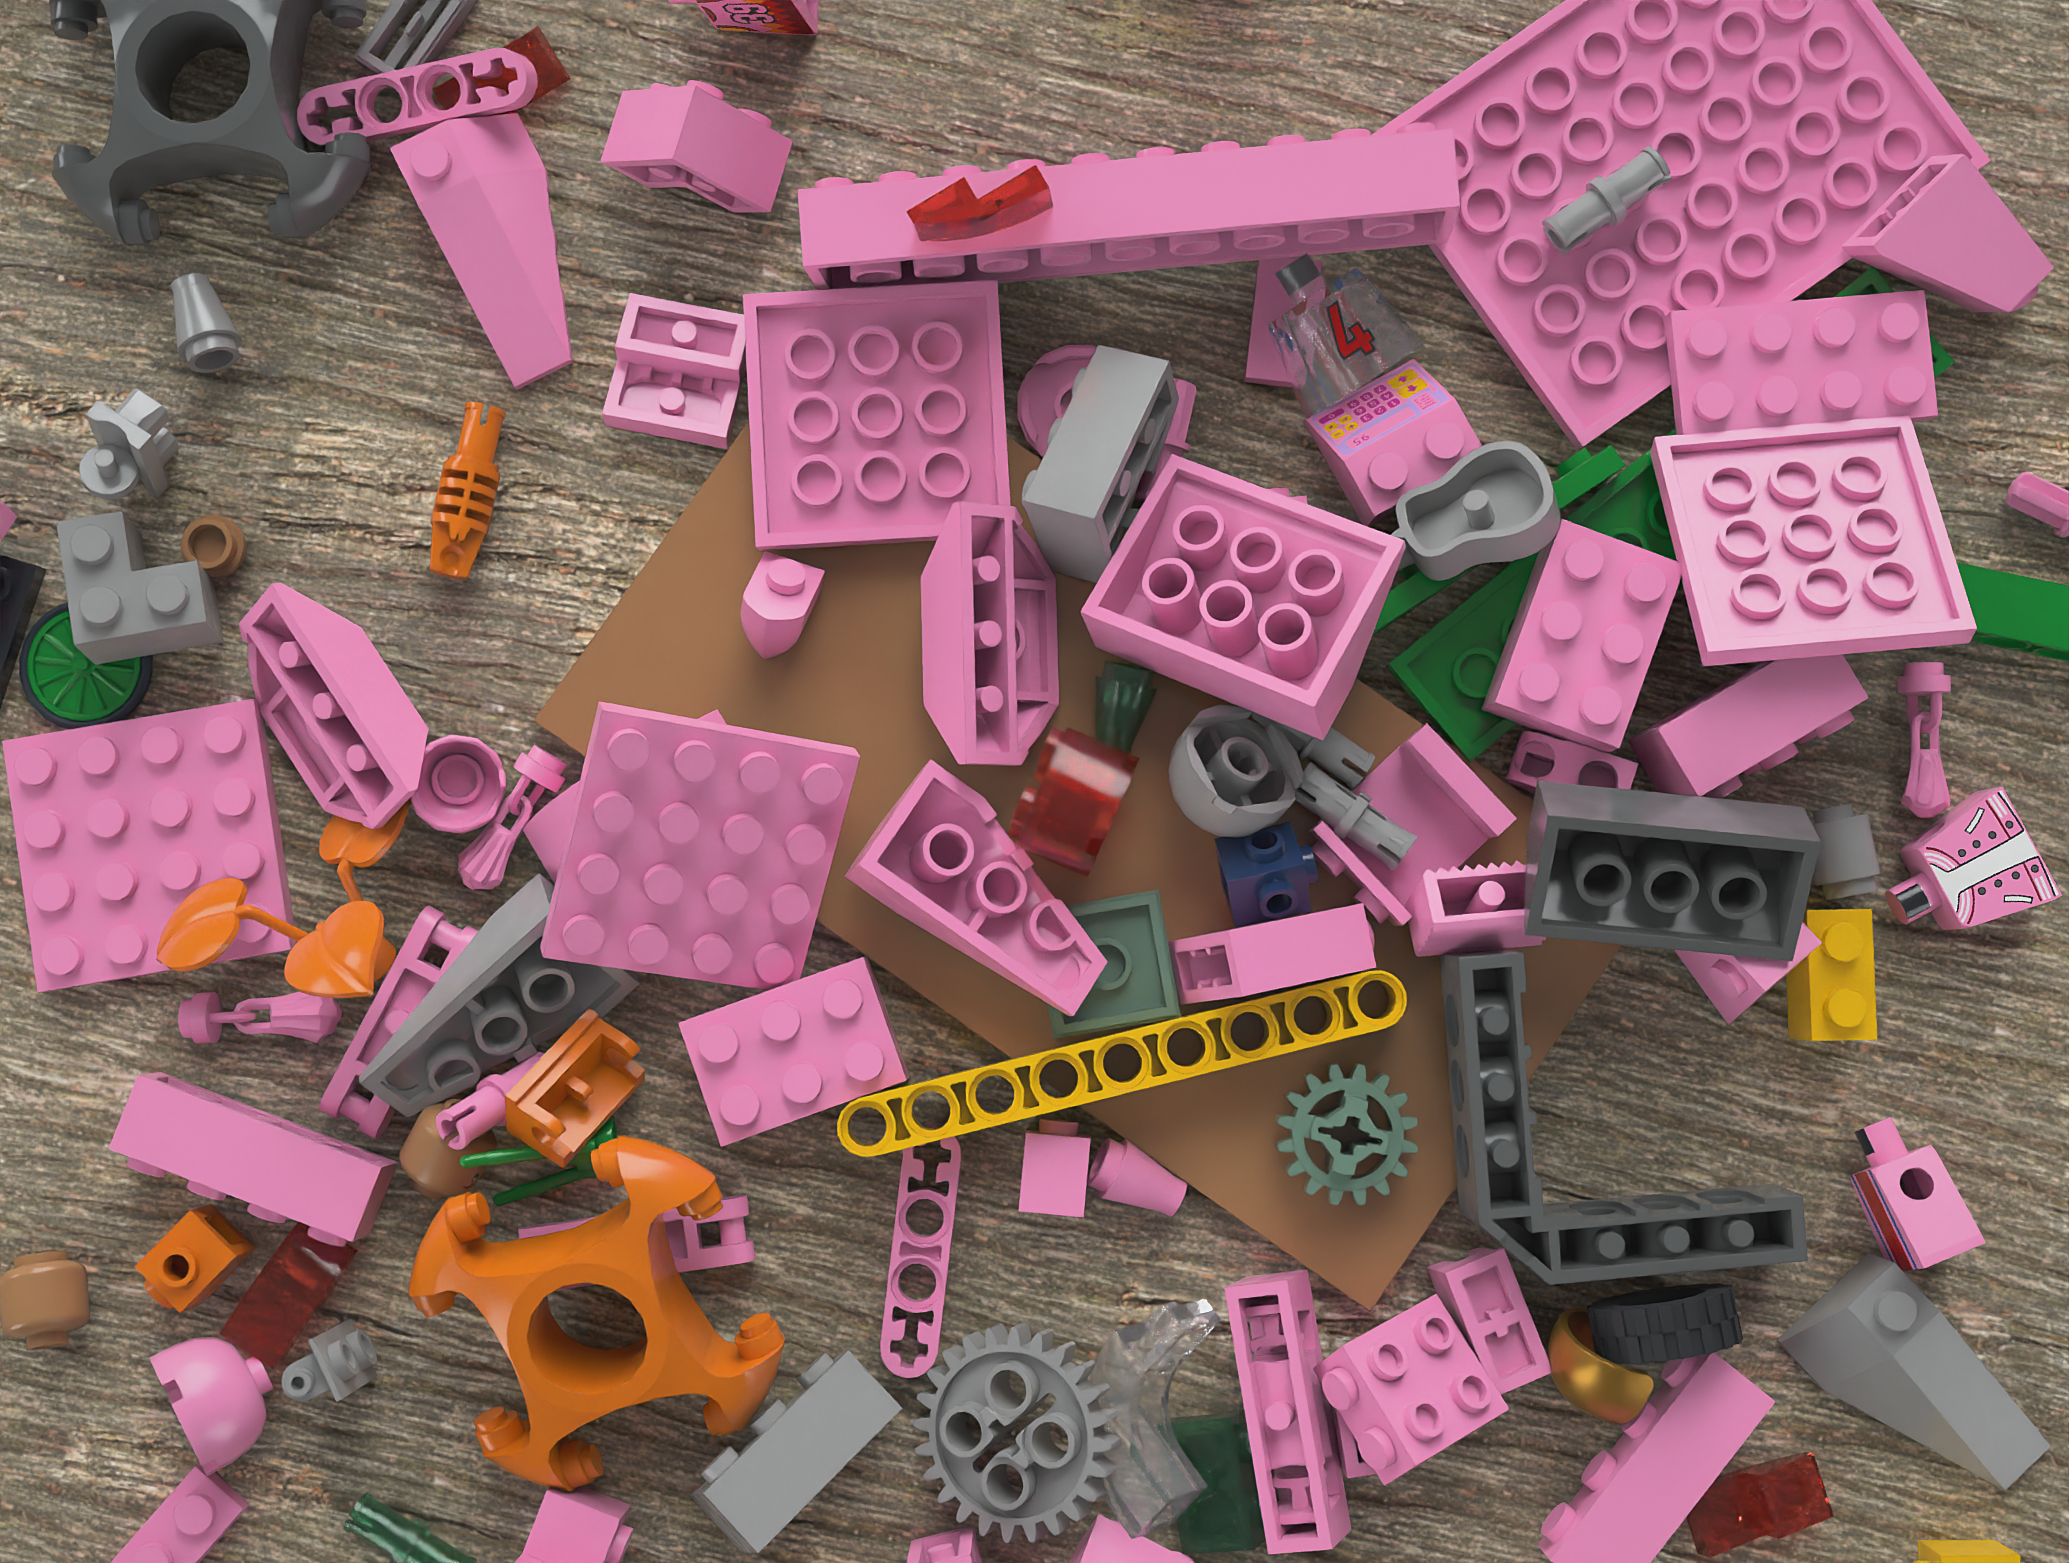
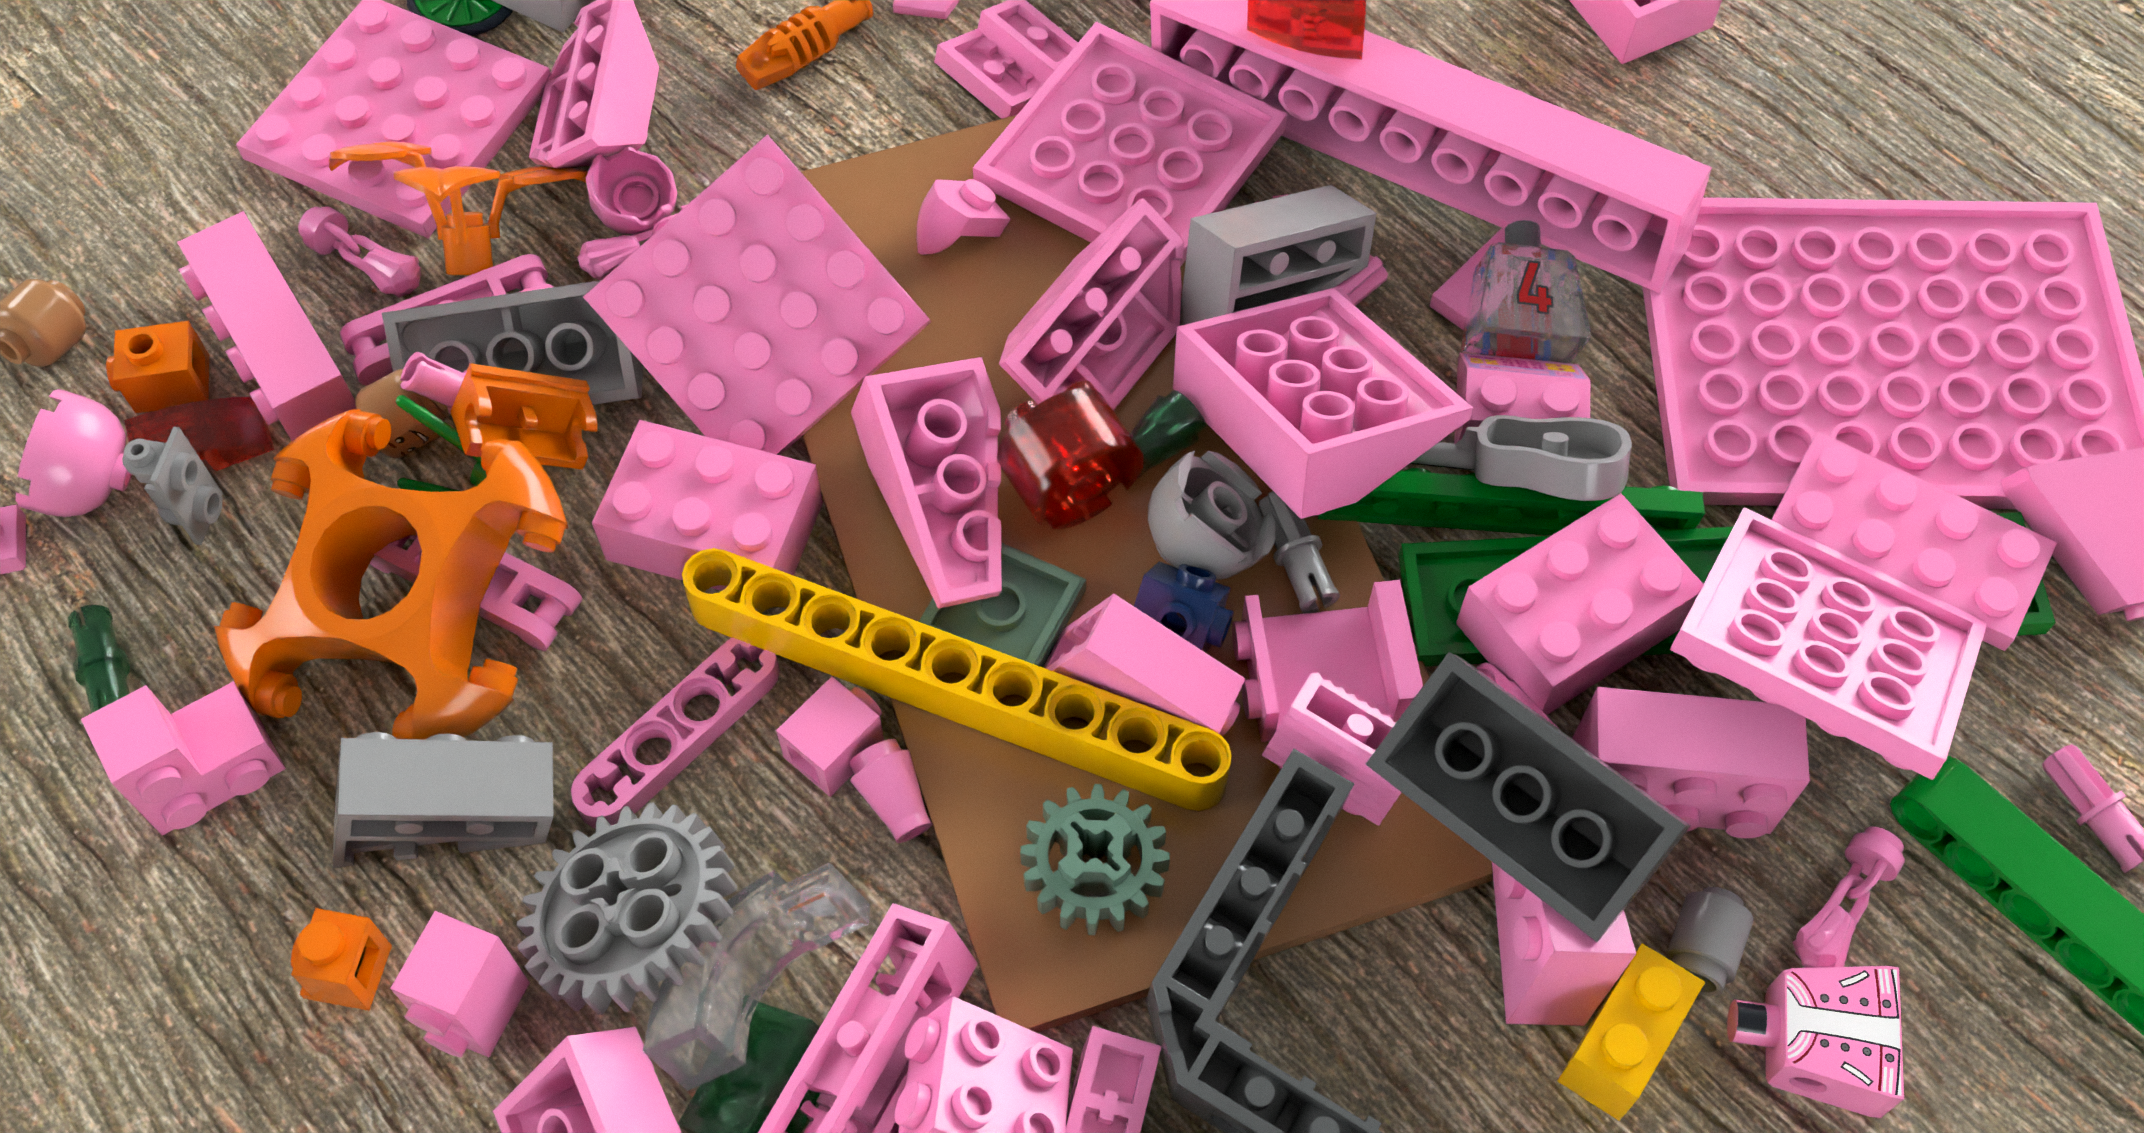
camera: 35 degrees right, 25 degrees down
light grey pin [1295,762,1417,870] -> none
light grey pin [1542,146,1671,255] -> none

